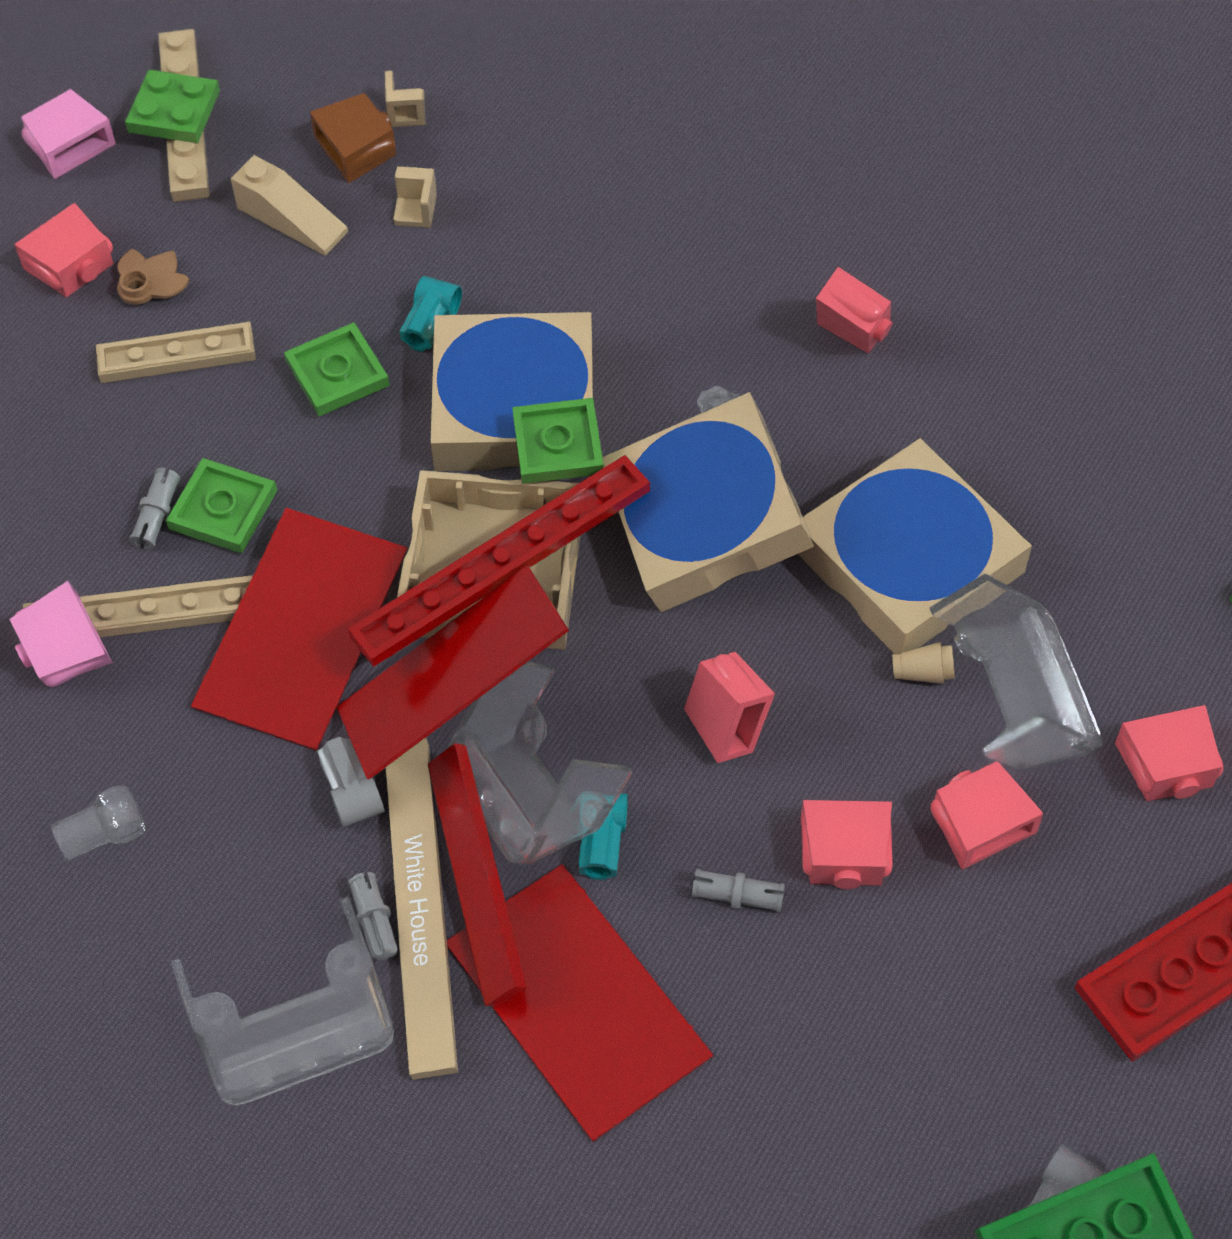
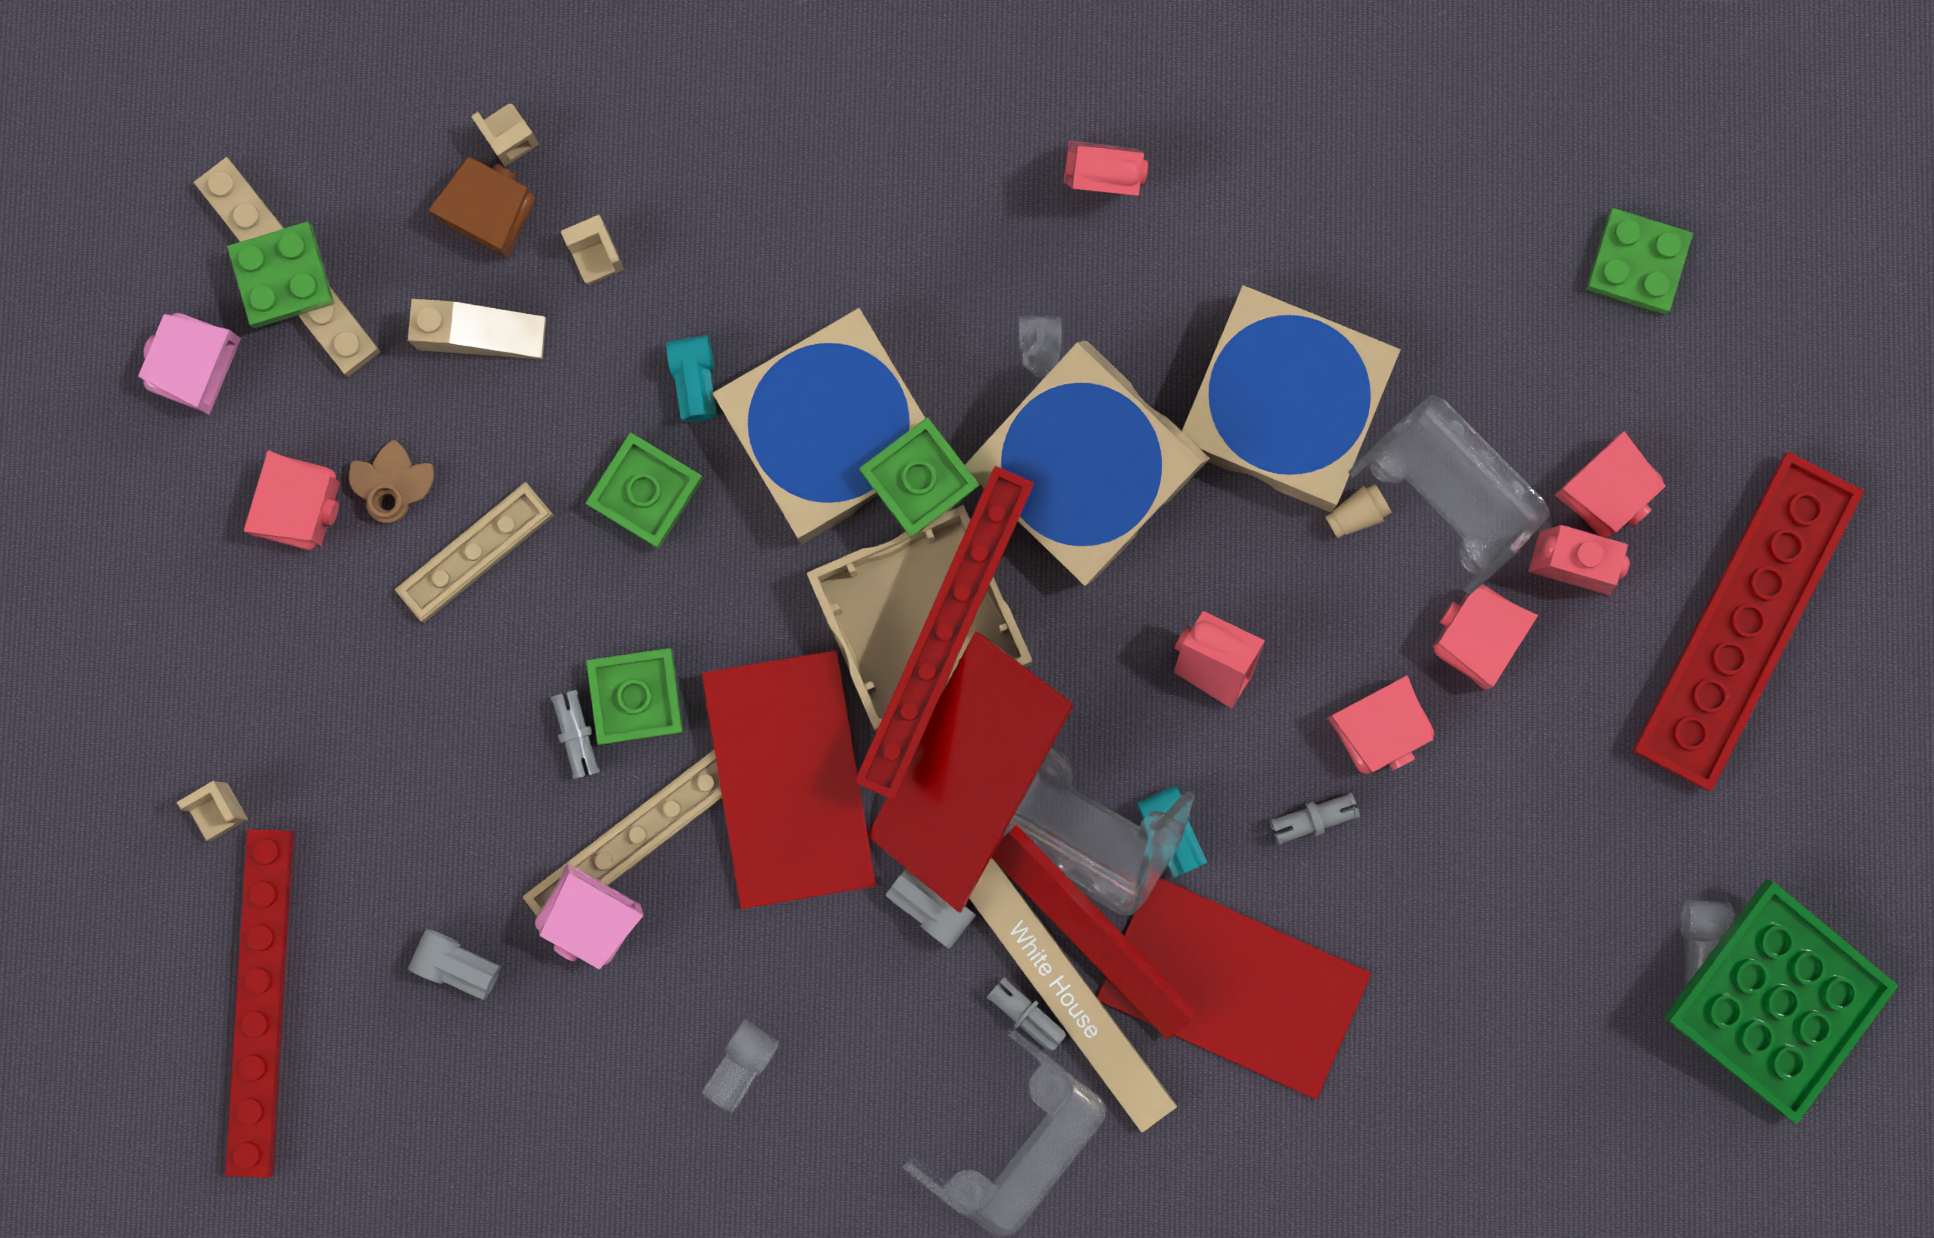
camera: 25 degrees left, 25 degrees up
none -> coral torso [1528,525,1630,596]

